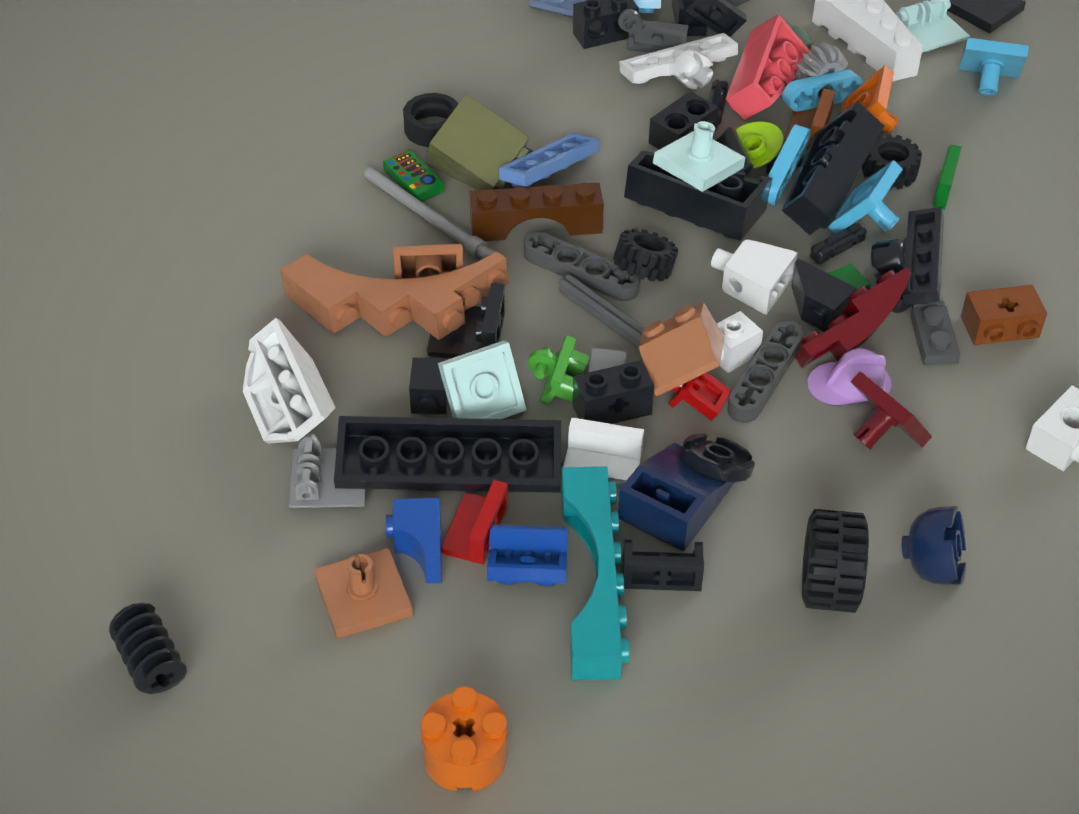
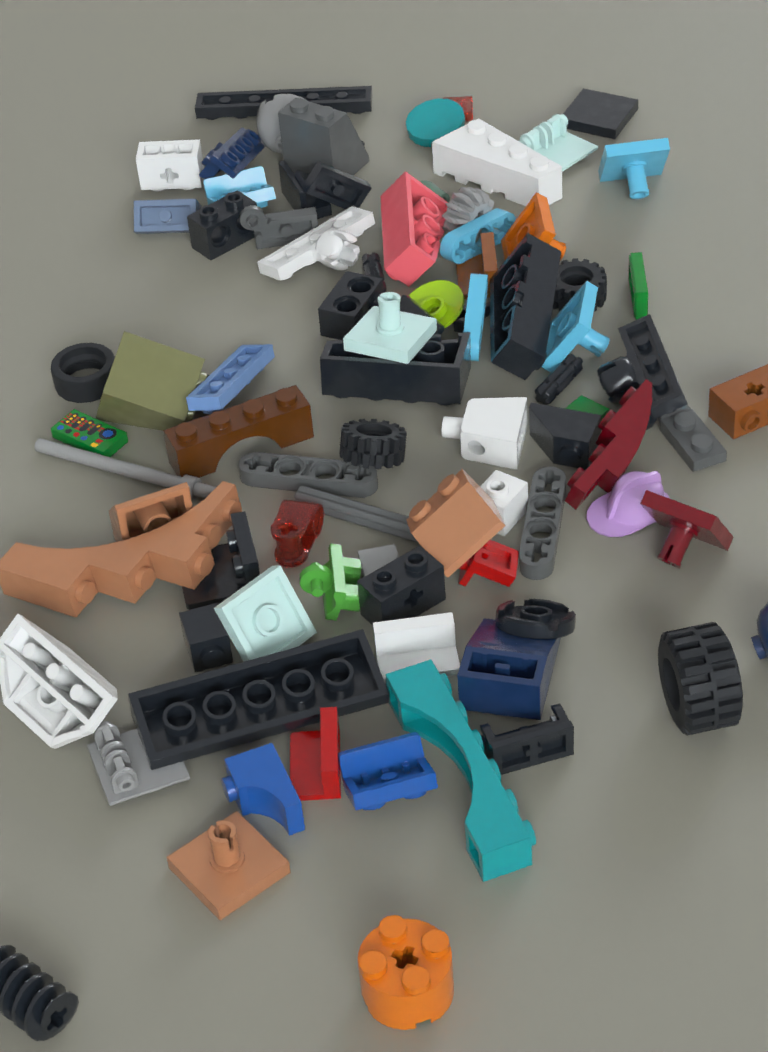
camera: 15 degrees left, 5 degrees down
none -> clear red piece [270,499,324,567]

